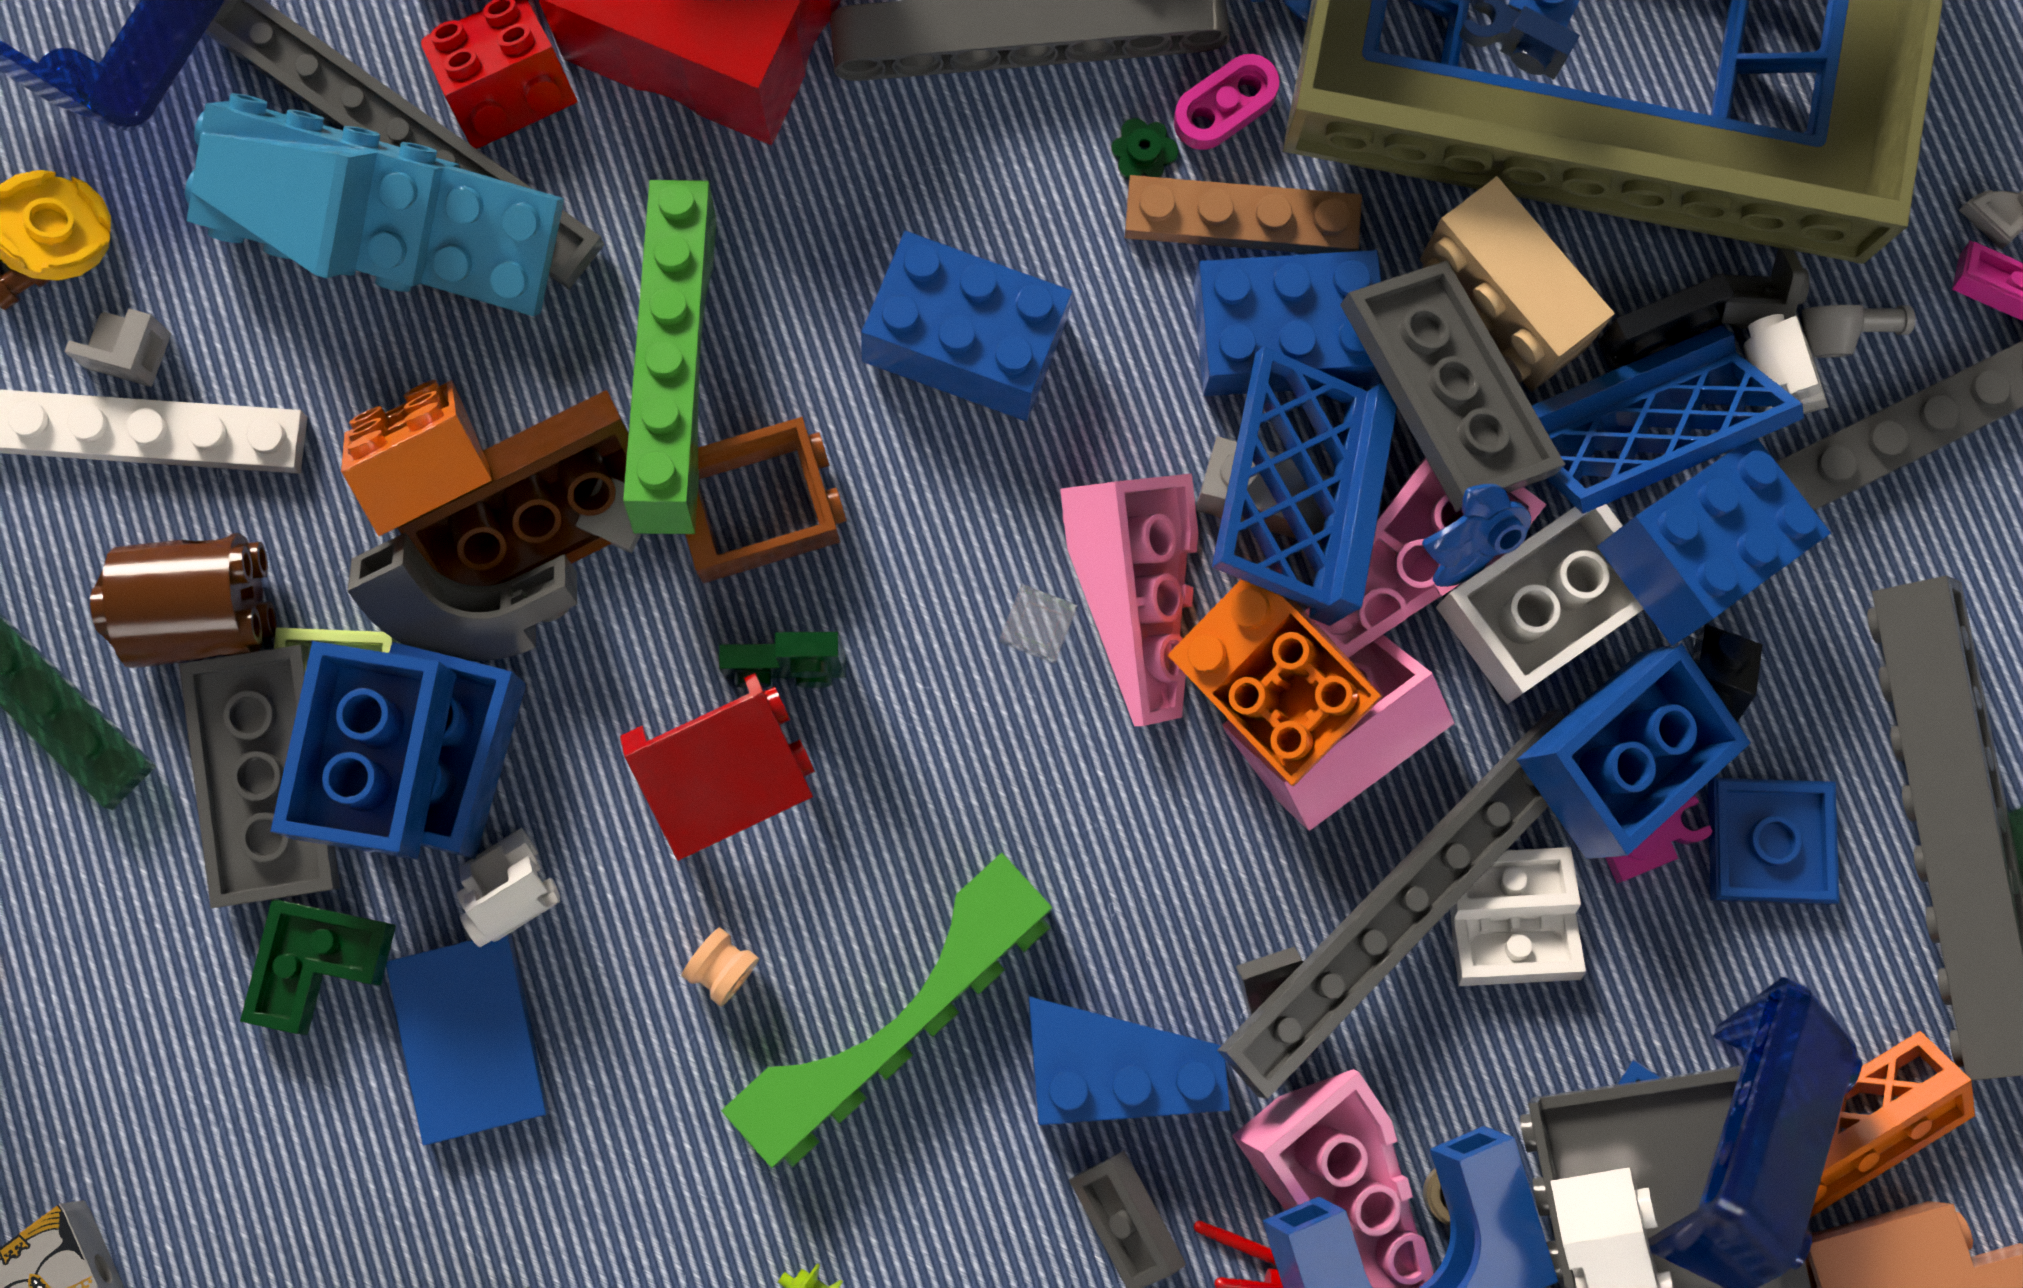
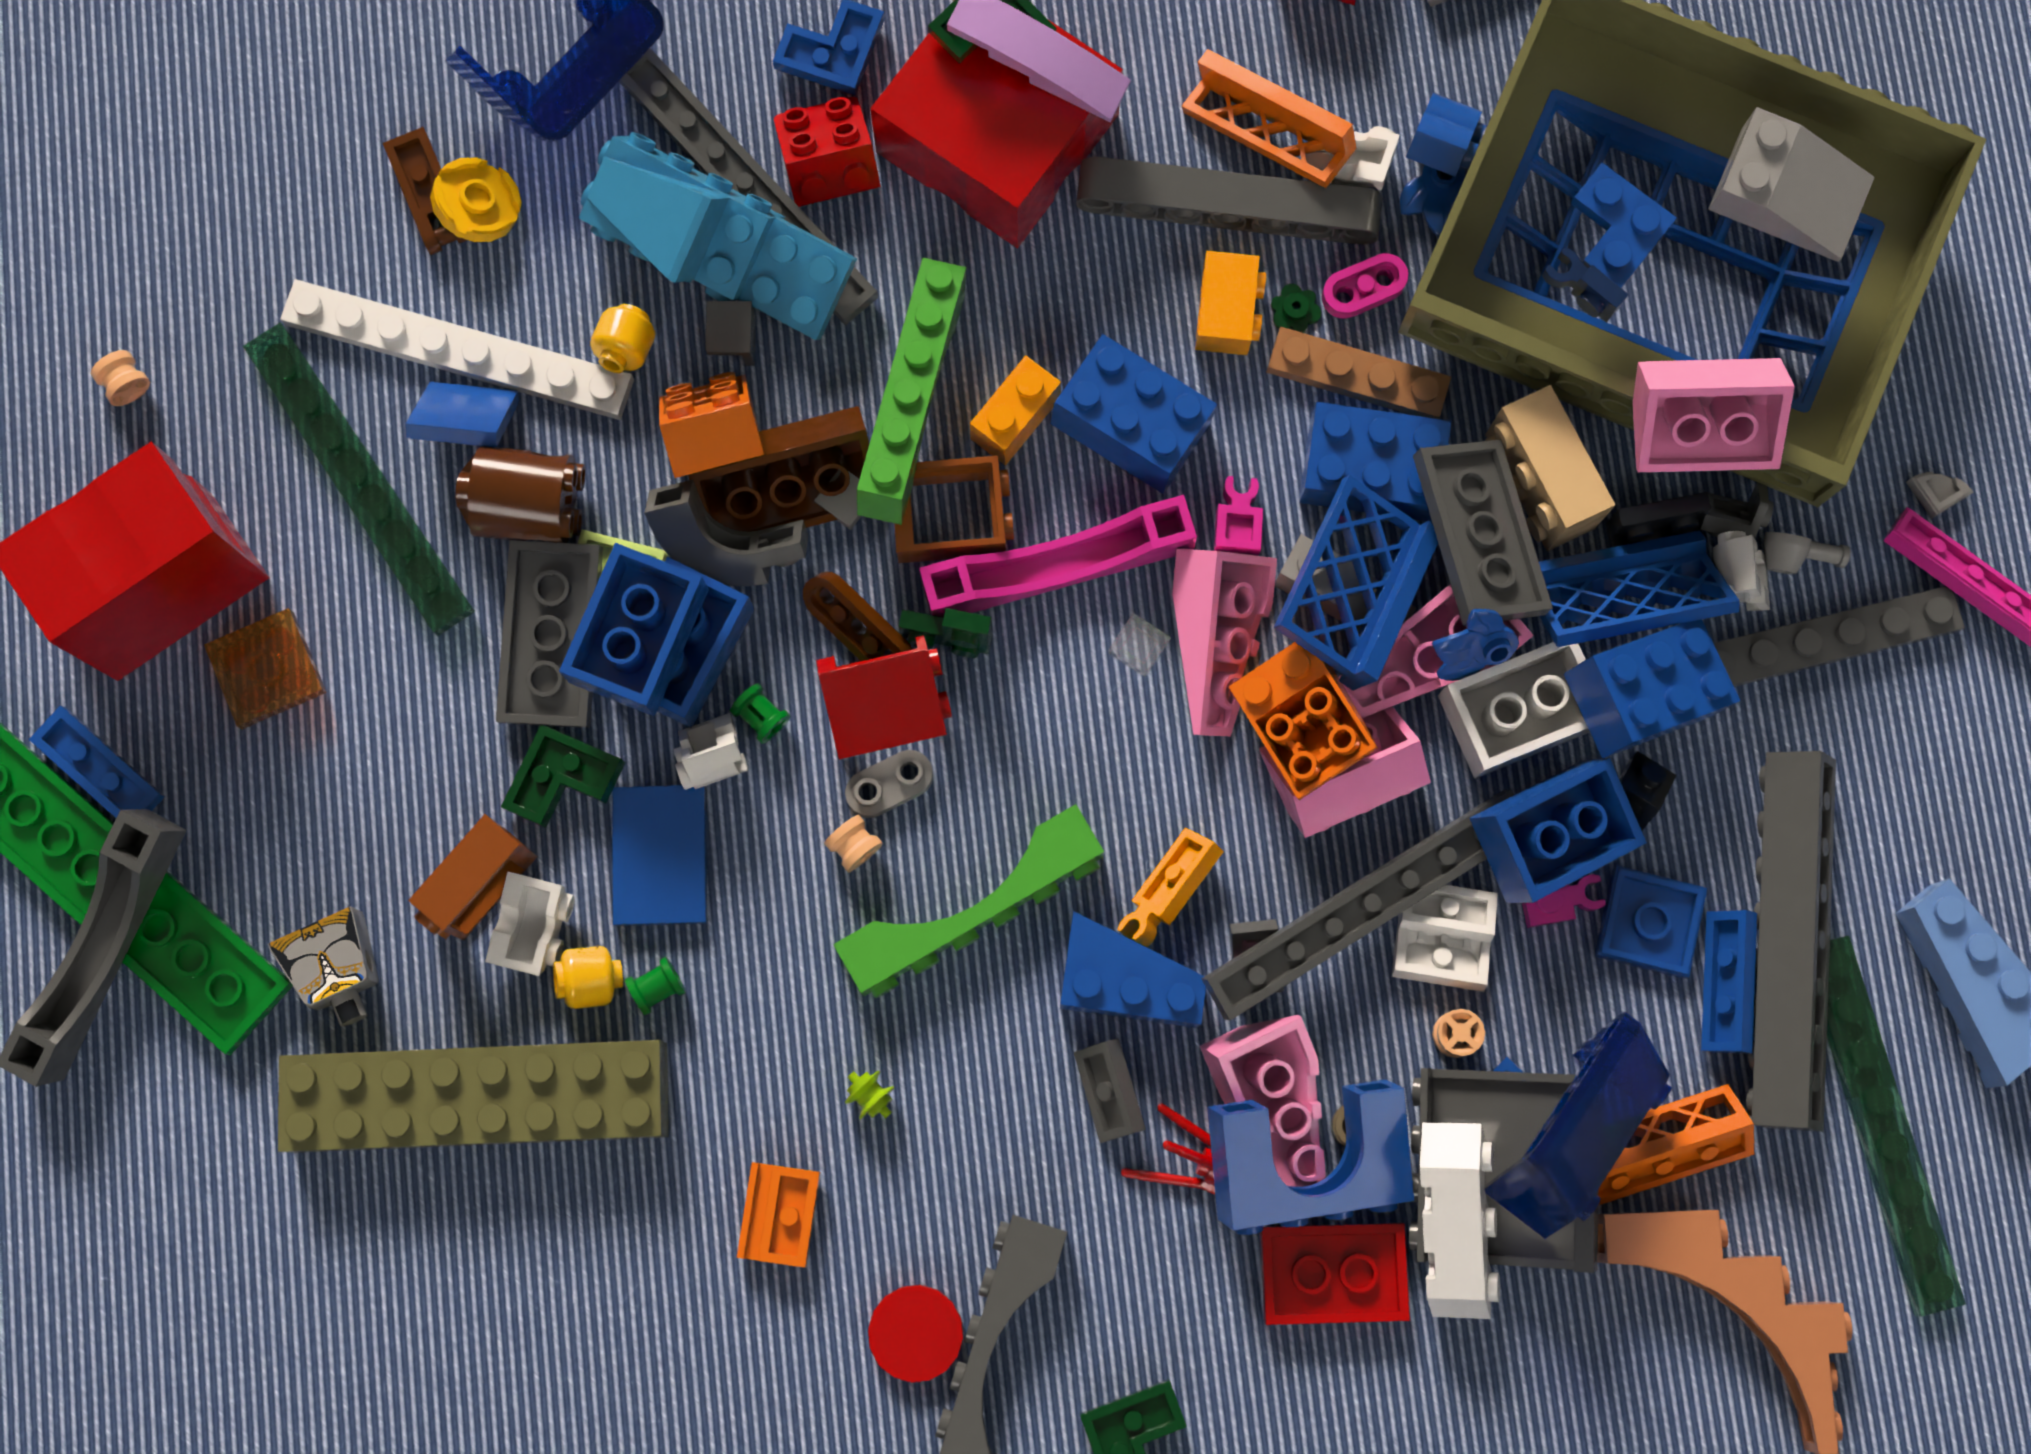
camera: 15 degrees right, 0 degrees up
light grey panel [64,308,172,387] -> none
none -> blue tile [405,382,519,447]
none -> dark orange window [408,814,538,941]
none -> white cylinder [485,871,575,976]
none -> yellow head [553,946,623,1009]
none -> yellow head [590,304,656,373]
none -> green bush [625,956,686,1016]
none -> dark grey panel [705,301,756,366]
none -> green bush [729,683,791,744]
none -> reddish brown plate [803,571,913,661]
none -> light grey plate [845,750,933,818]
none -> dark pink arch [919,495,1197,618]
none -> light orange brick [970,355,1061,466]
none -> light orange plate [1117,827,1224,948]
none -> light orange brick [1195,250,1266,356]
none -> dark pink plate [1214,476,1263,556]
none -> light nougat wheel [1432,1009,1485,1058]
none -> bright pink slope [1632,358,1795,473]
none -> blue plate [1701,910,1757,1053]

